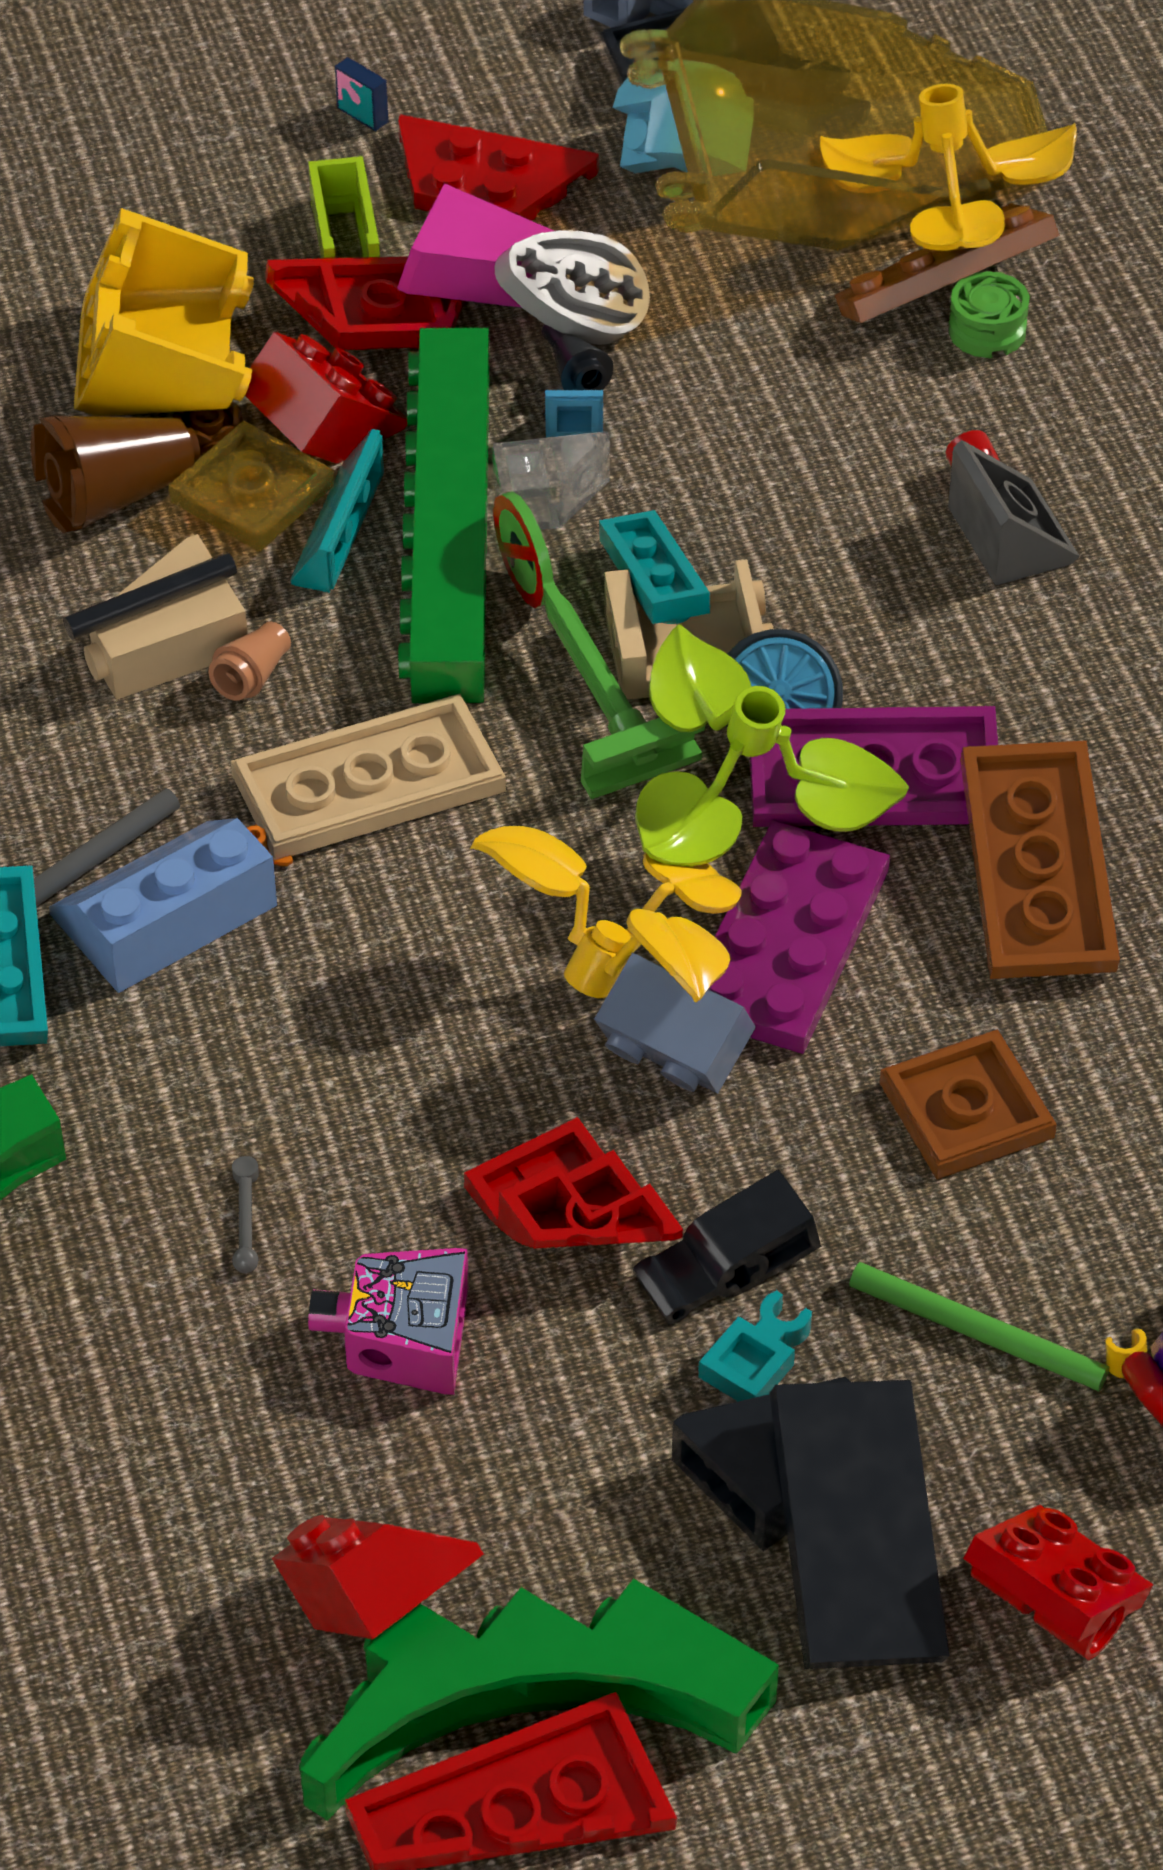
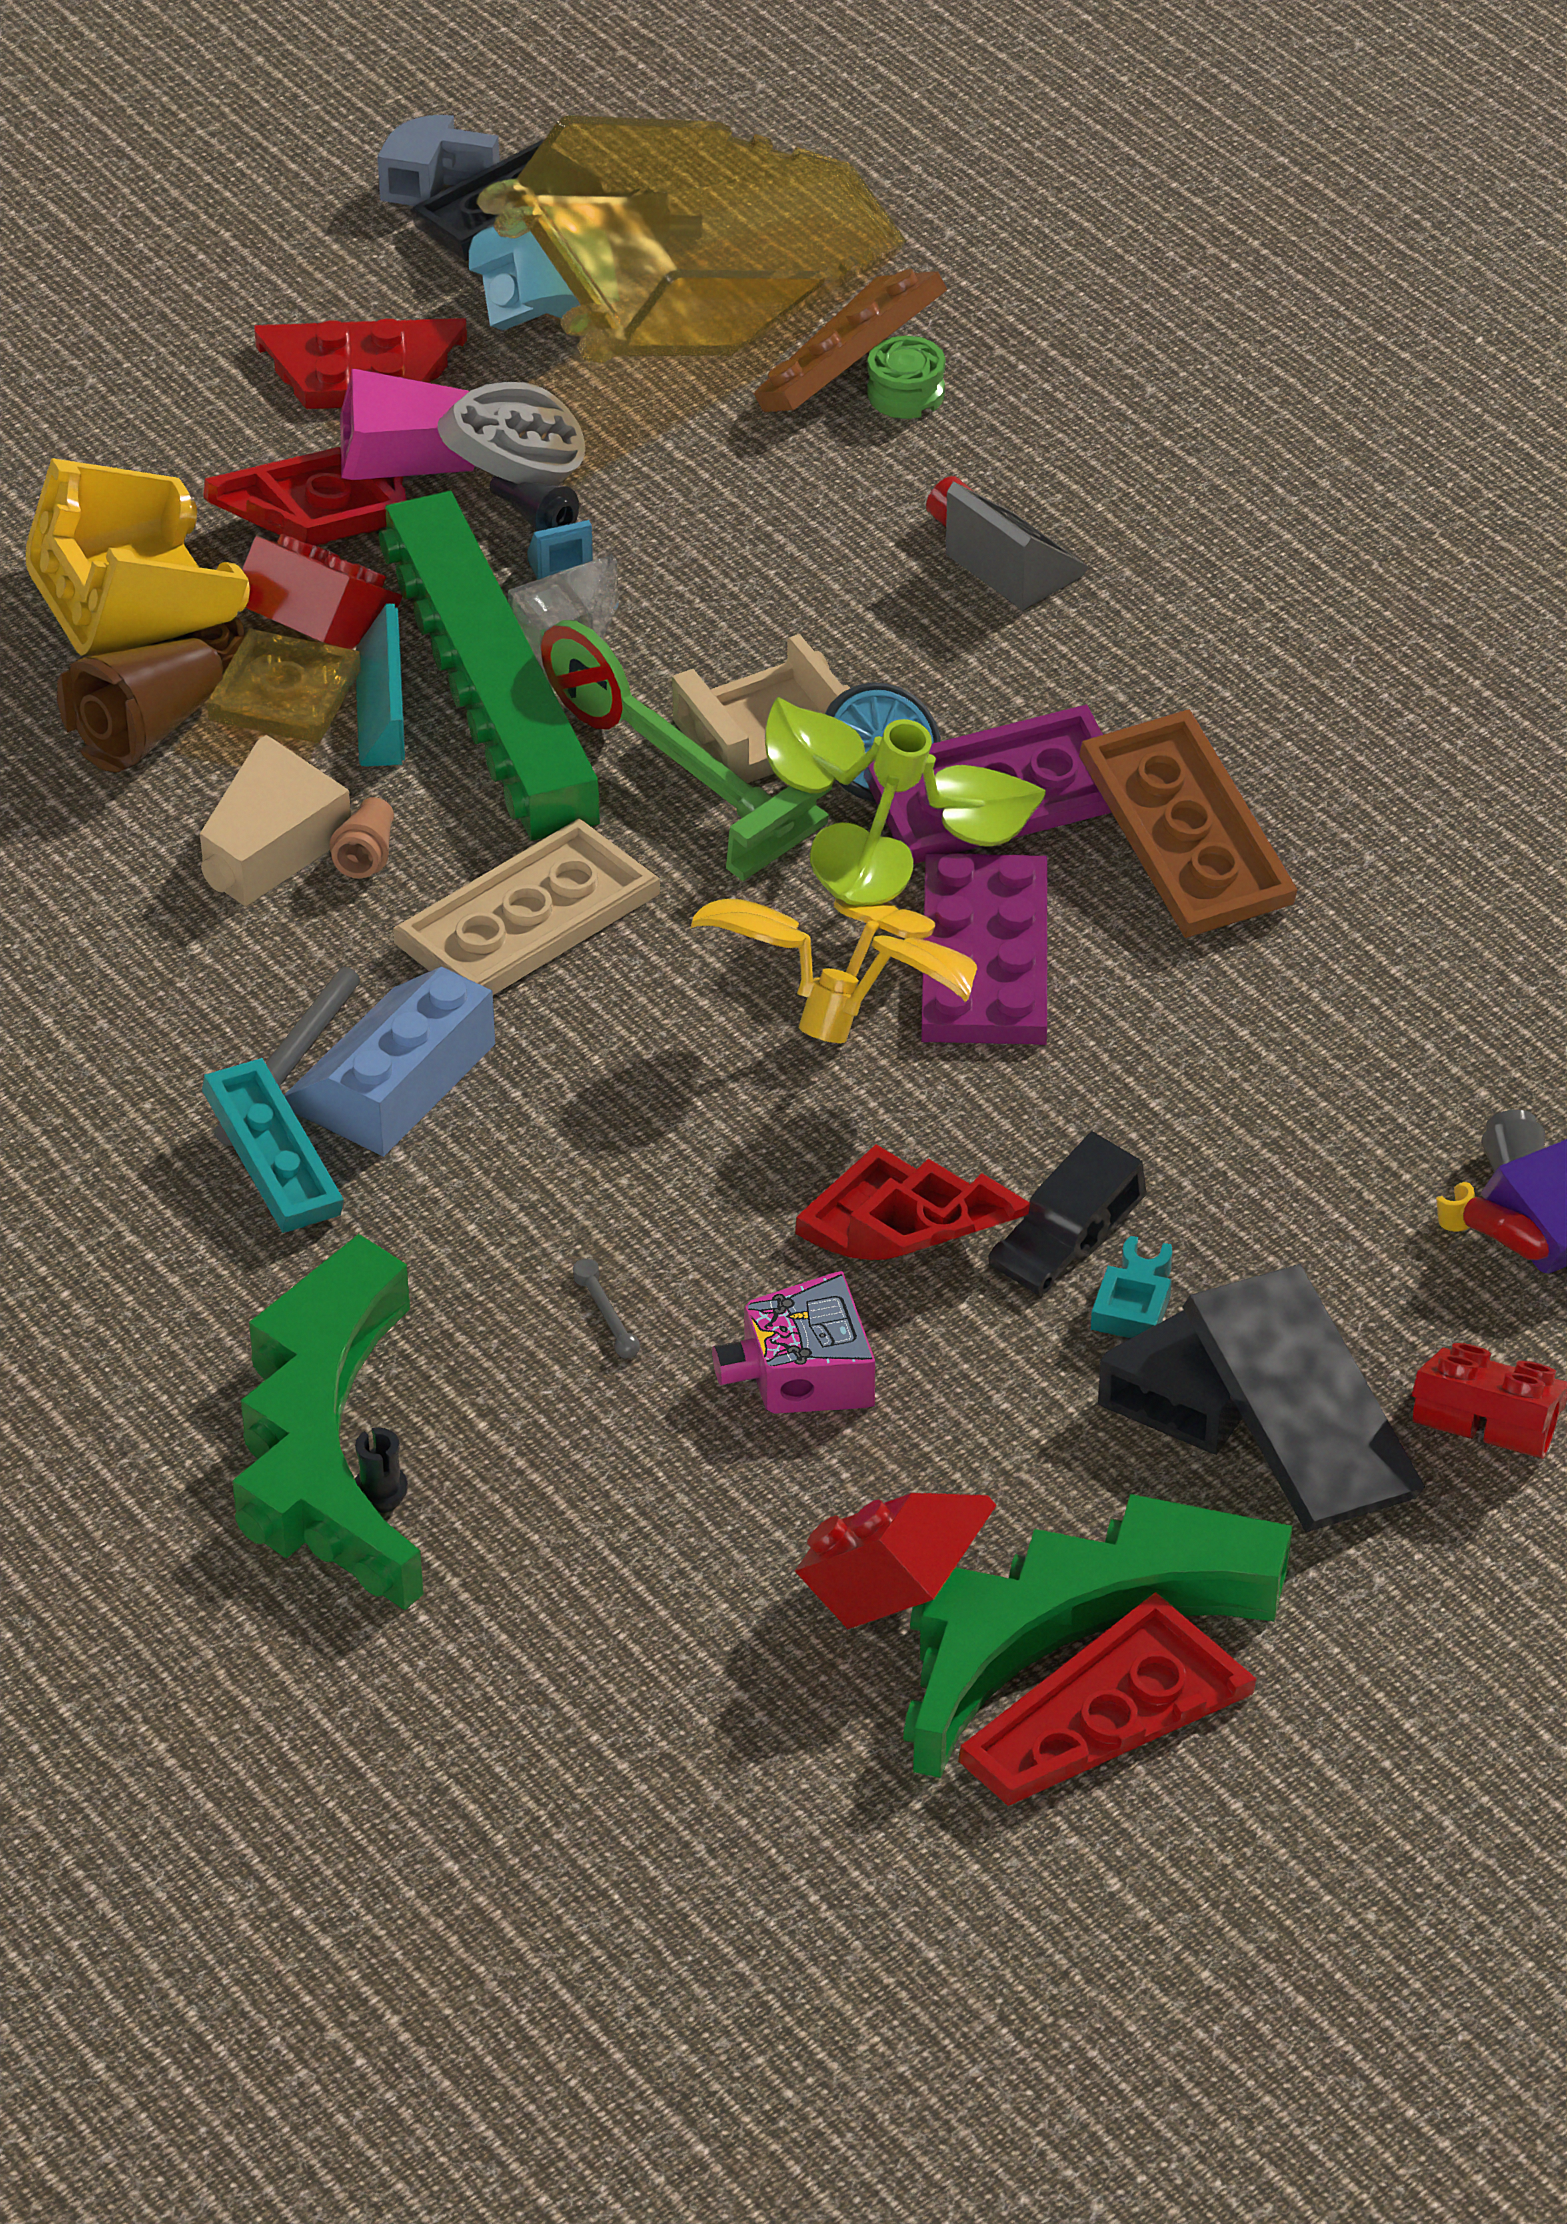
camera: 20 degrees left, 5 degrees down
black bar [63,552,237,640] -> none
lime window [308,156,380,258] -> none
tile [335,57,389,132] -> none
sand blue brick [594,952,756,1094] -> none
teal plate [599,510,710,624] -> none
yellow plant [820,84,1077,251] -> none
bright green bar [849,1262,1110,1391] -> none
dark orange tile [879,1029,1057,1180] -> none

